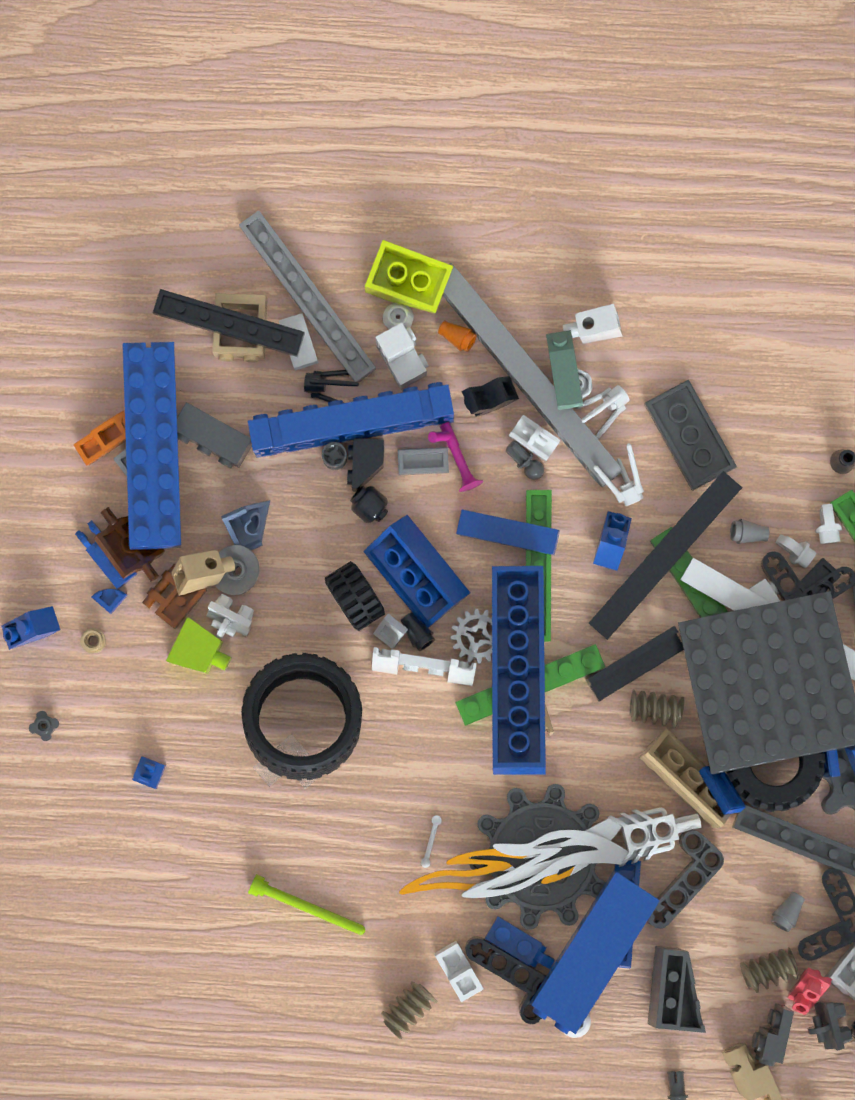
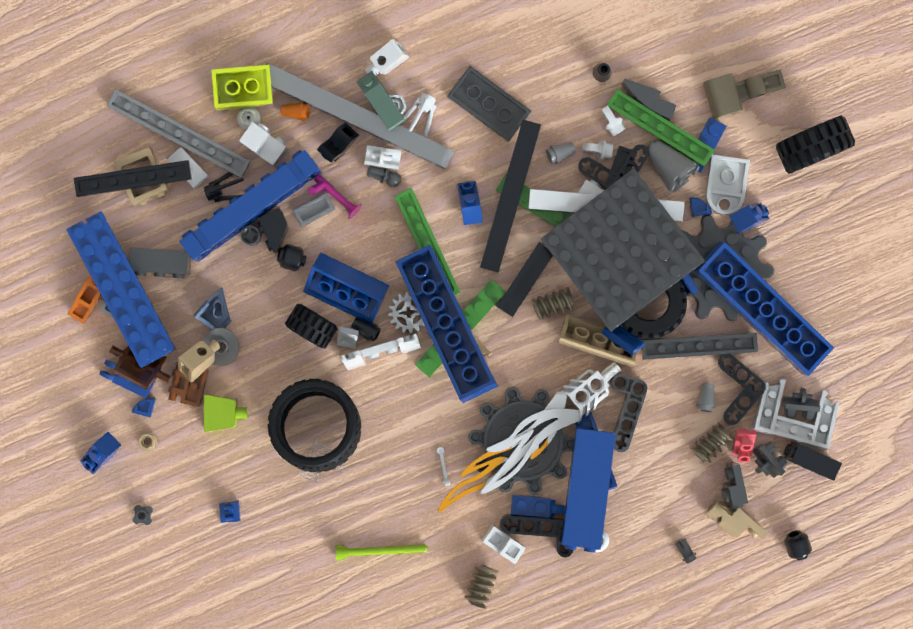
camera: 25 degrees left, 5 degrees up
white hips [207,594,254,639] -> none
blue tile [456,510,560,555] -> none
white plant [594,443,644,506] -> none
dark grey wedge [648,946,706,1033] -> none

